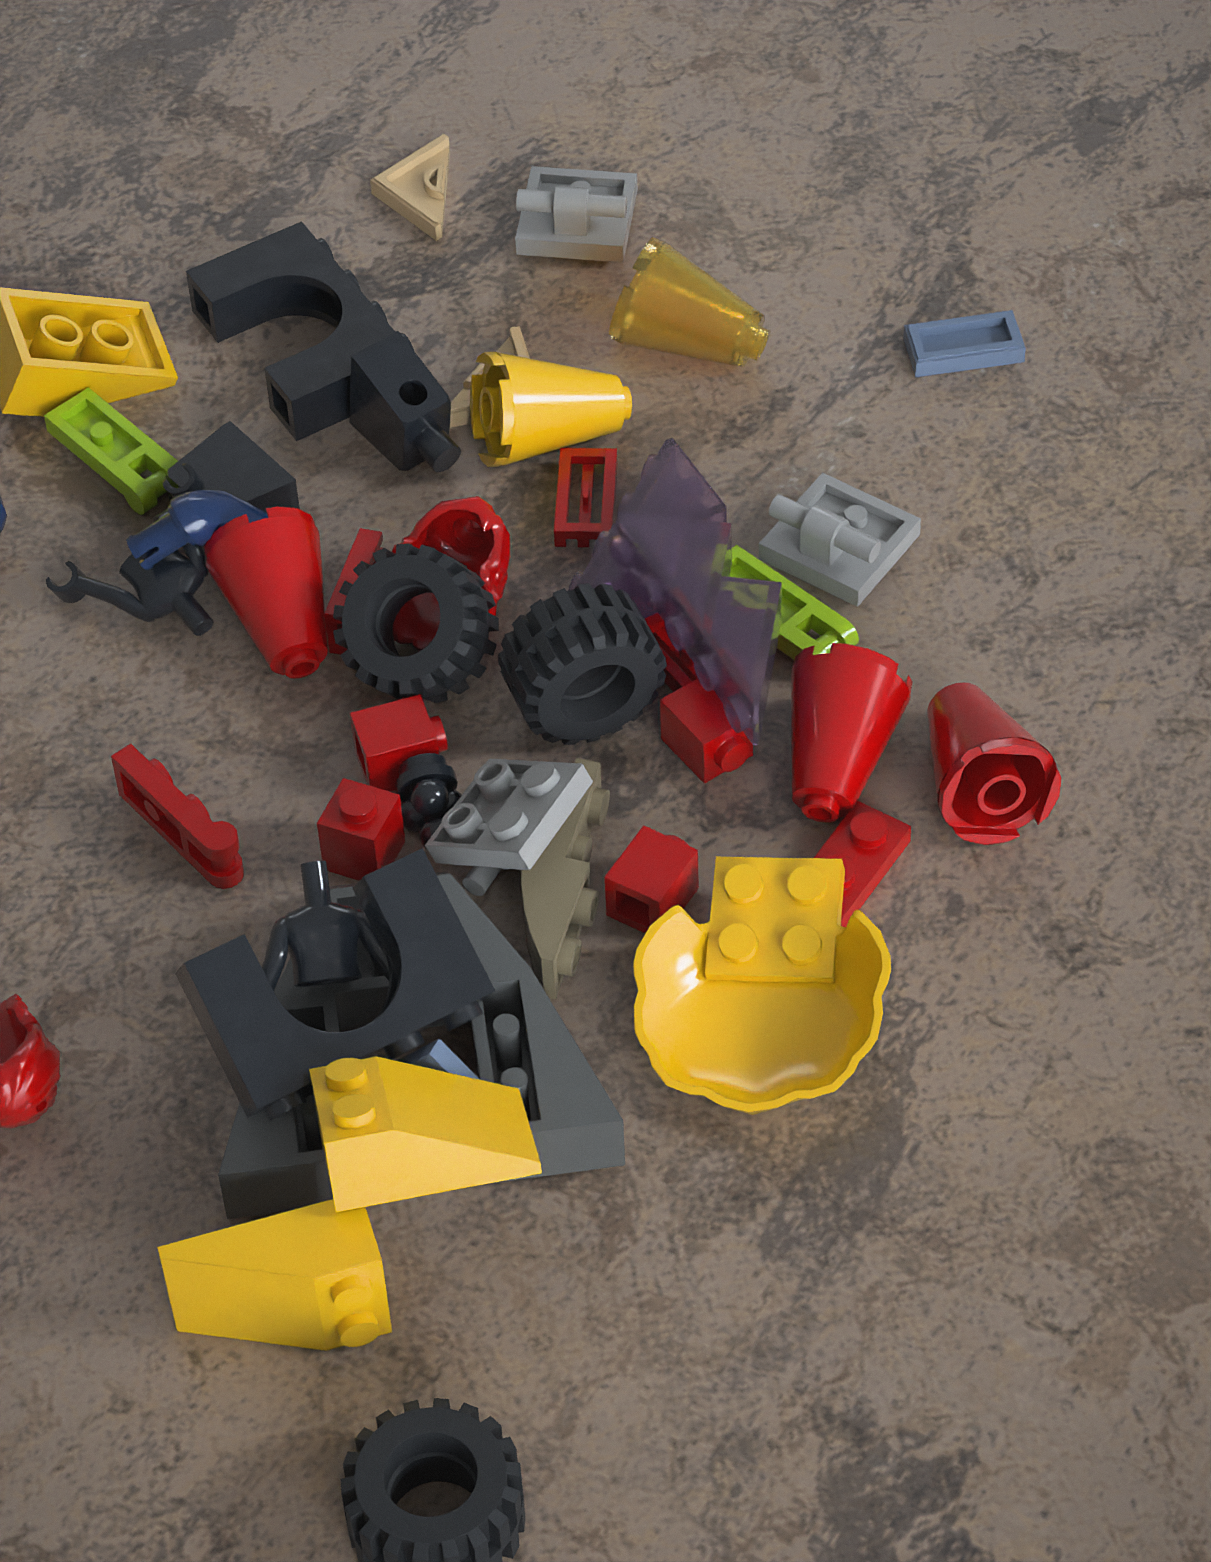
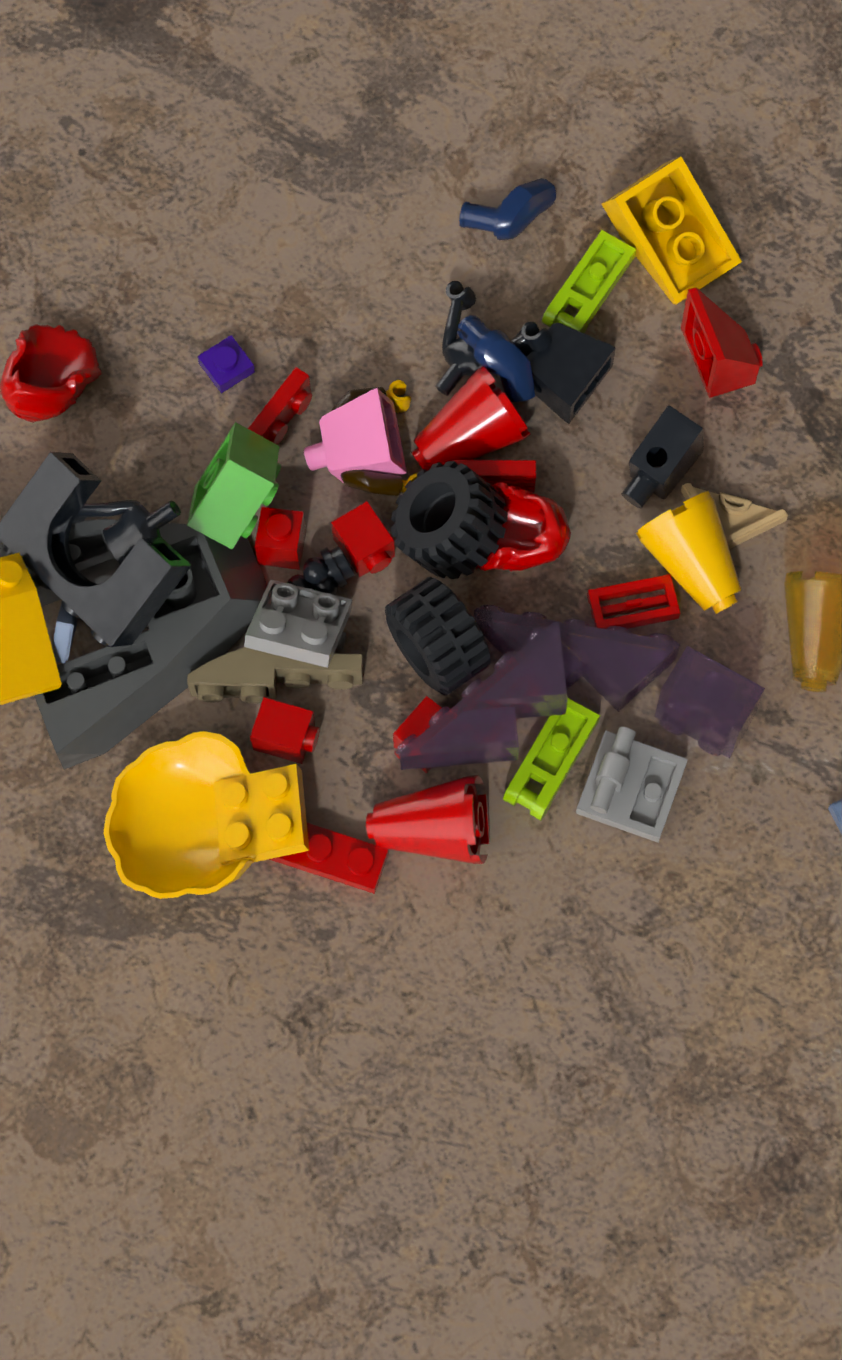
camera: 75 degrees right, 20 degrees up
black arch [186,221,414,441] -> none
red cone [927,682,1062,845] -> none
none -> bright green brick [187,422,282,549]
none -> dark purple plate [197,335,255,394]
none -> bright pink torso [304,380,417,496]
none -> clear purple brick [655,646,765,759]
none -> red slope [681,287,763,398]

